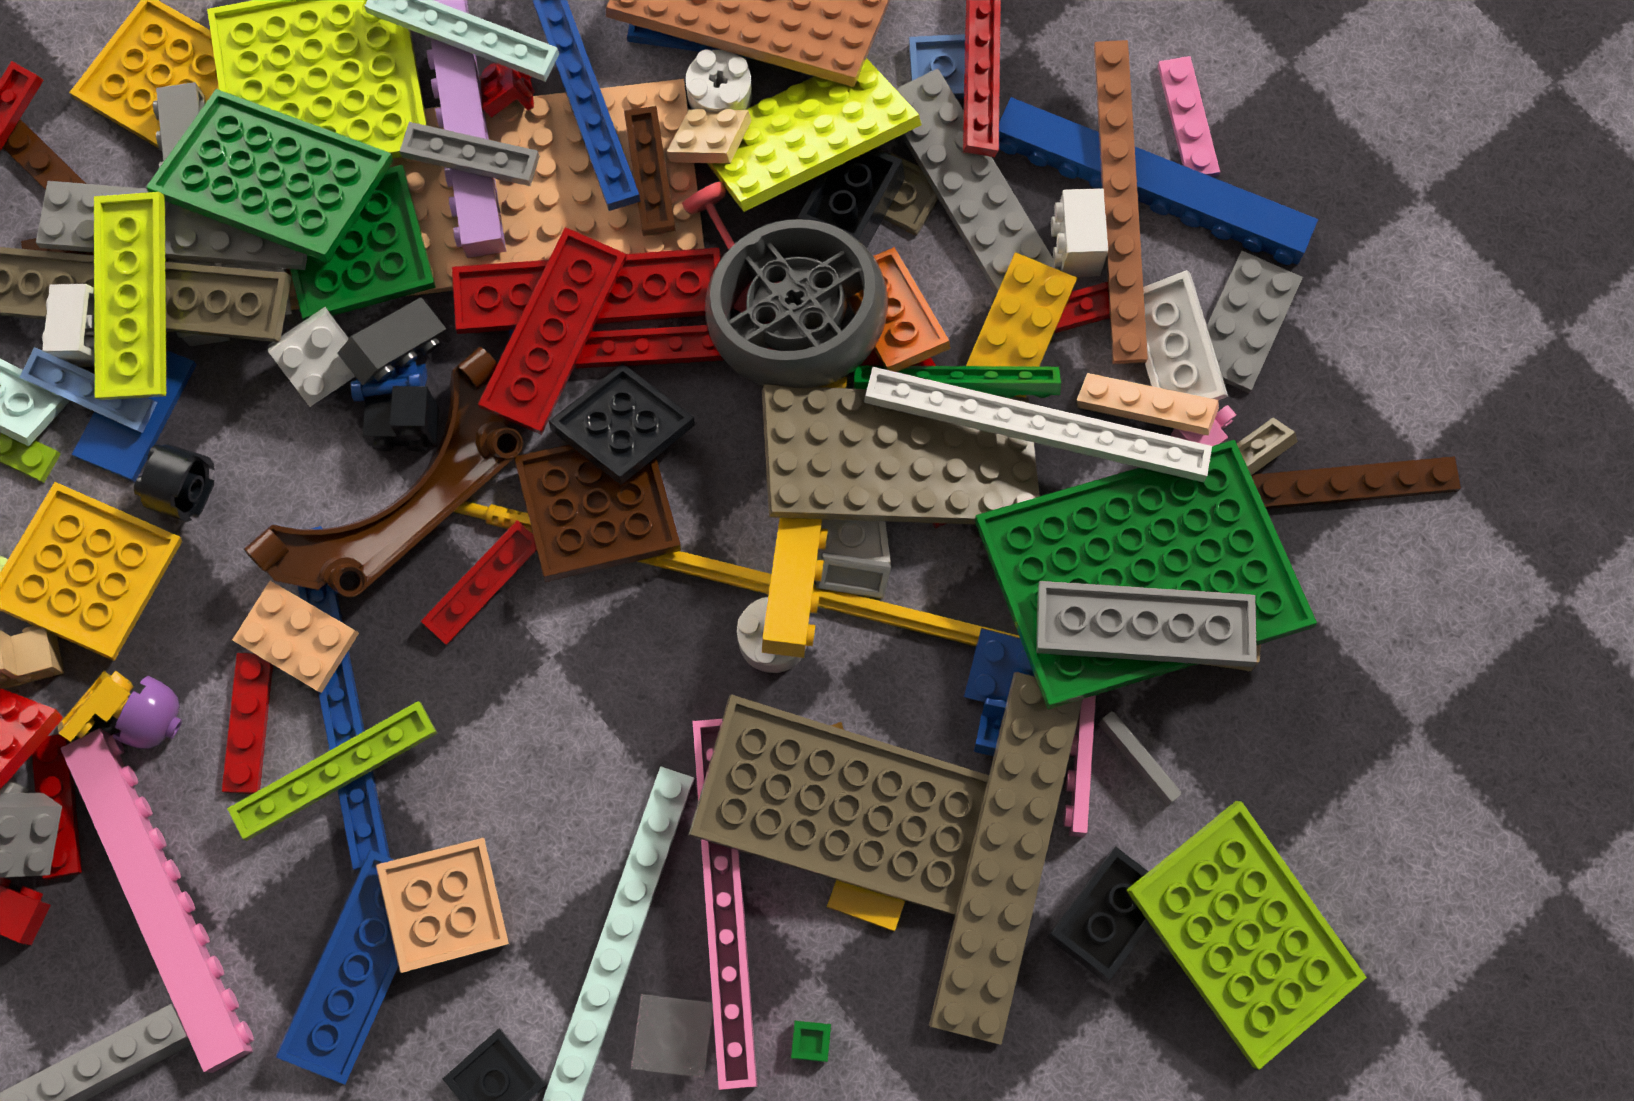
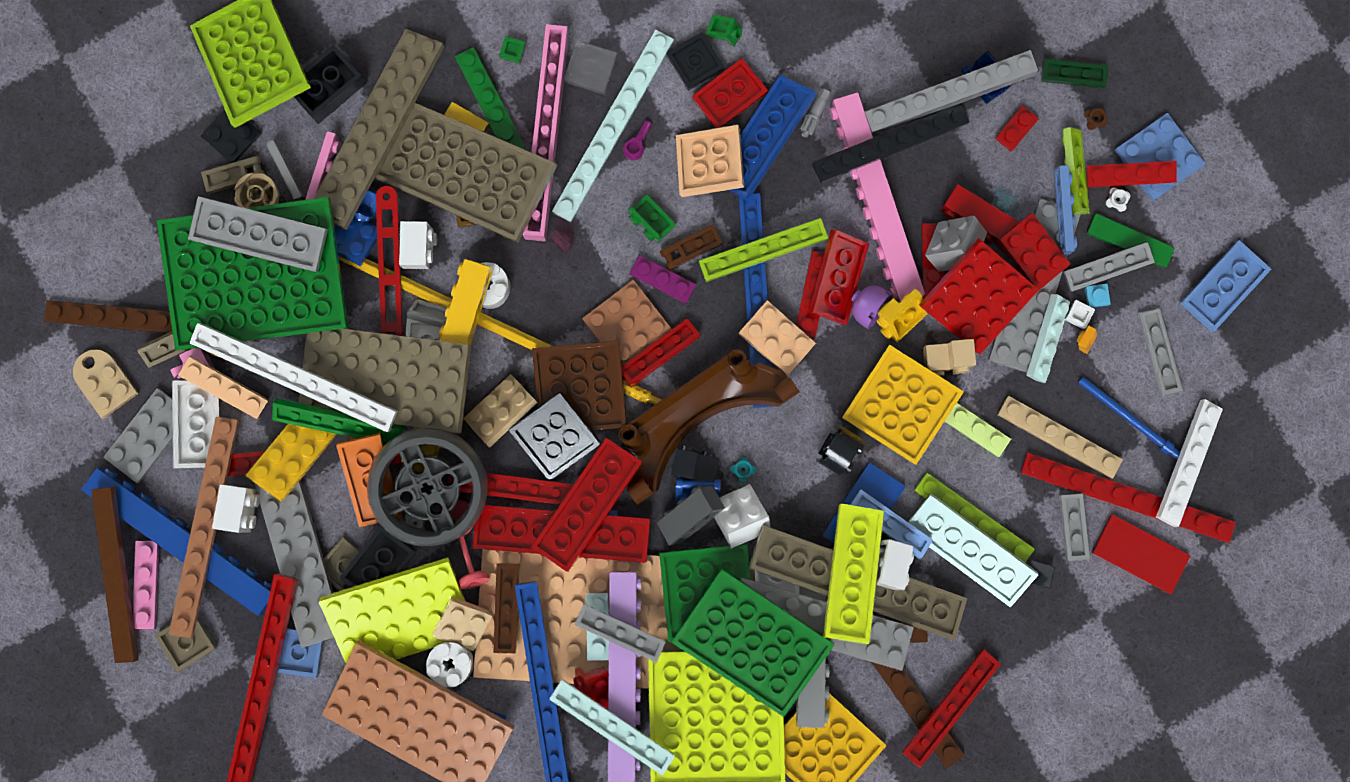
camera: 170 degrees left, 10 degrees up
none -> tan plate [73,350,139,419]
none -> reddish brown tile [91,486,139,663]
none -> dark tan plate [154,617,217,673]
none -> black plate [200,110,262,163]
none -> dark tan plate [201,156,265,194]
none -> tan cylinder [234,173,280,208]
none -> red piece [376,186,403,336]
none -> white brick [399,222,437,269]
none -> green plate [455,47,527,151]
none -> tan plate [463,374,538,448]
none -> clear pink plate [549,230,572,254]
none -> nougat plate [582,280,672,365]
none -> light aqua plate [586,593,609,661]
none -> magenta plate [623,120,652,160]
none -> green bracket [628,194,676,243]
none -> magenta plate [629,255,696,304]
none -> reddish brown plate [660,224,723,271]
none -> red plate [692,58,768,128]
none -> teal plate [730,457,756,483]
none -> light grey piece [800,89,831,137]
none -> red plate [808,229,869,325]
none -> black plate [812,103,970,184]

